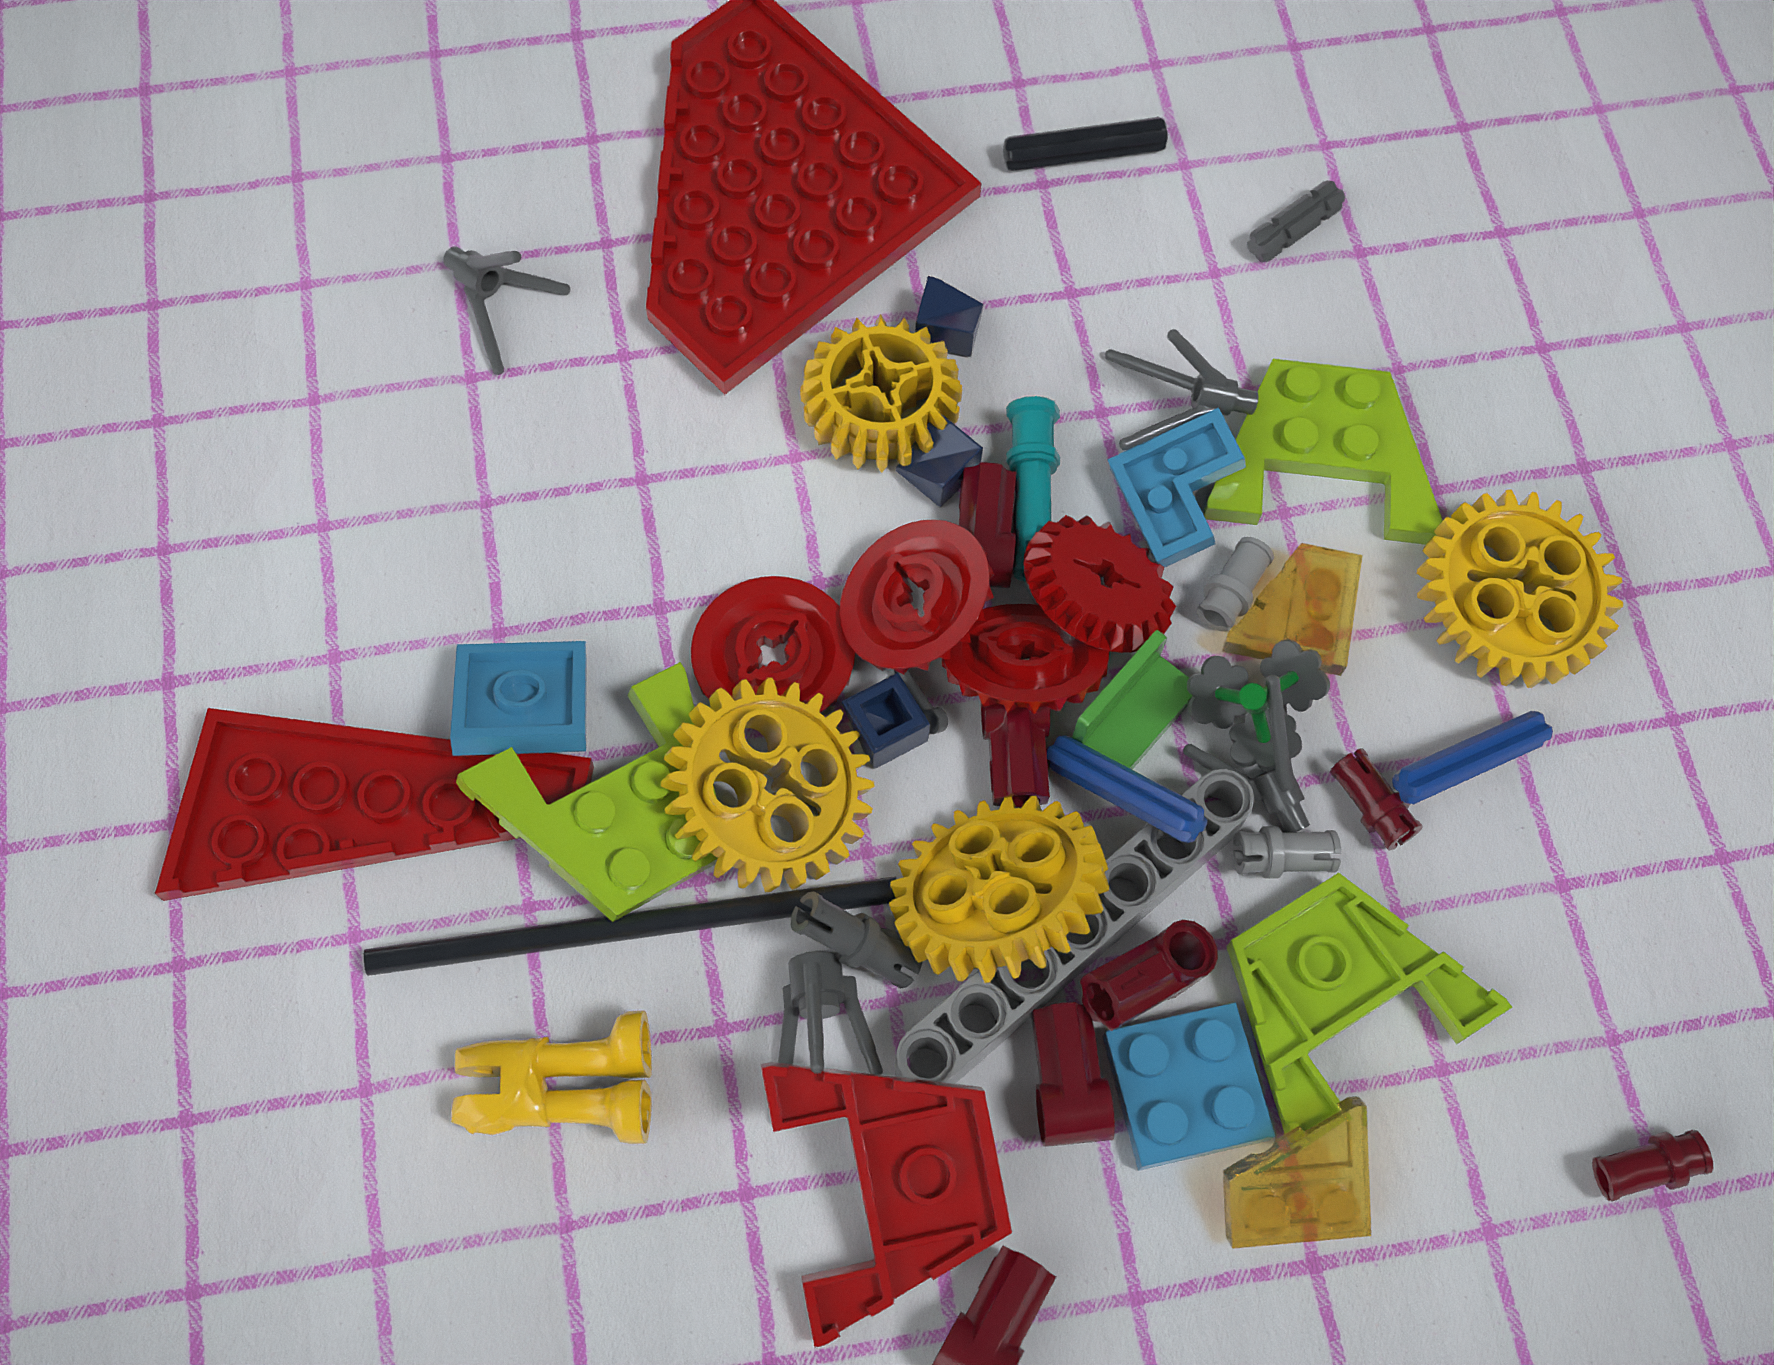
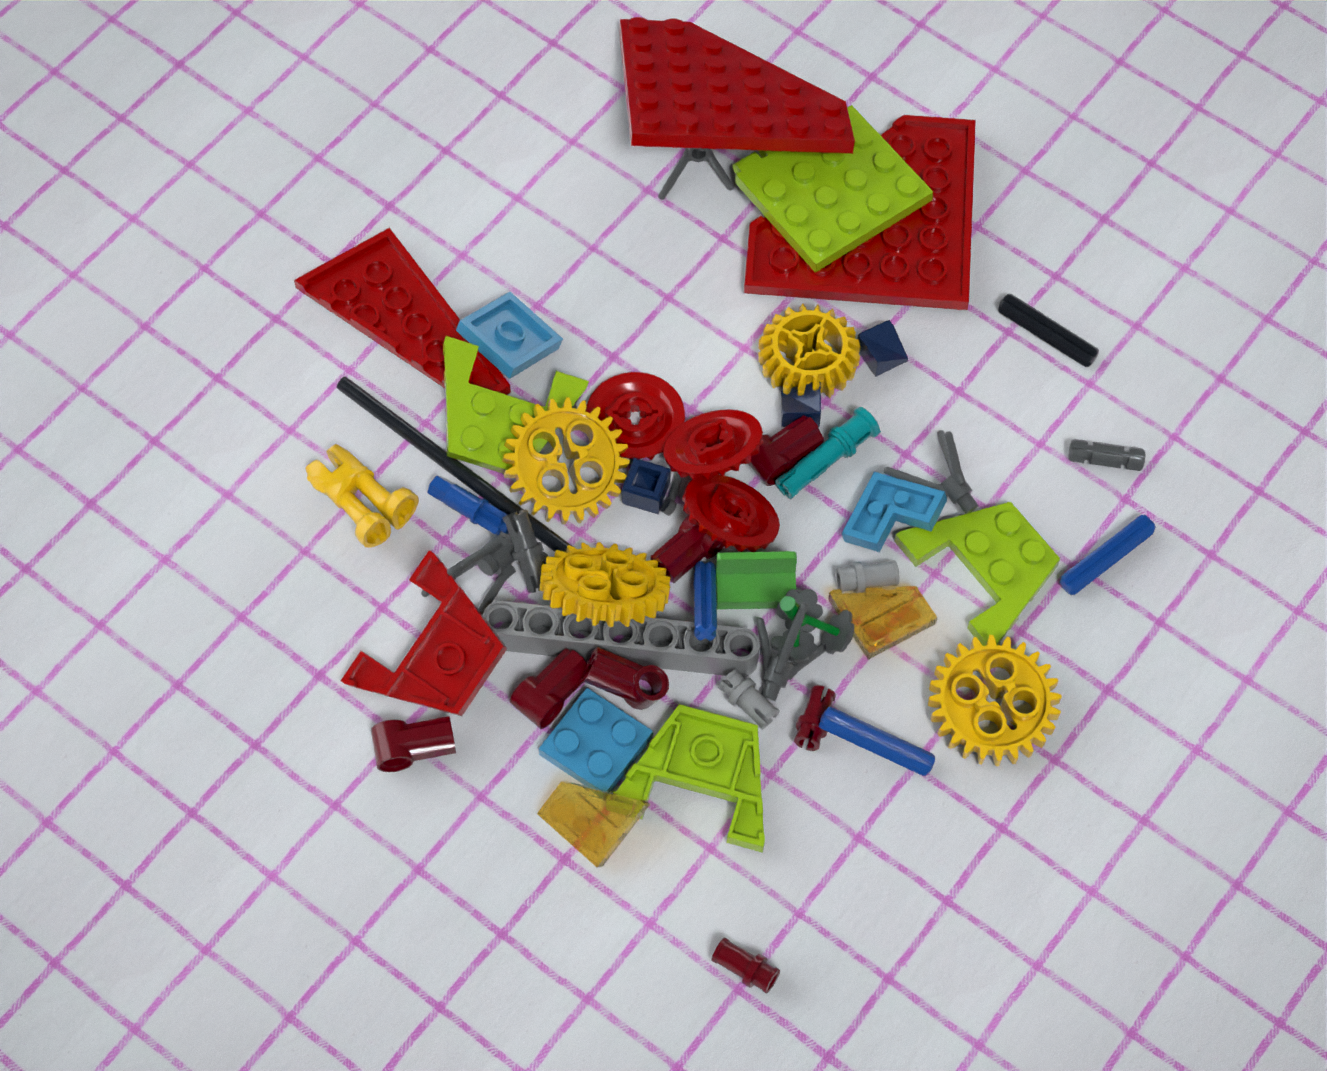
camera: 50 degrees right, 5 degrees down
red gear [1023,515,1176,653] -> none
none -> blue piece [427,476,509,535]
none -> red plate [619,17,855,154]
none -> lime hinge [733,105,933,273]
none -> blue axle [1059,515,1156,595]

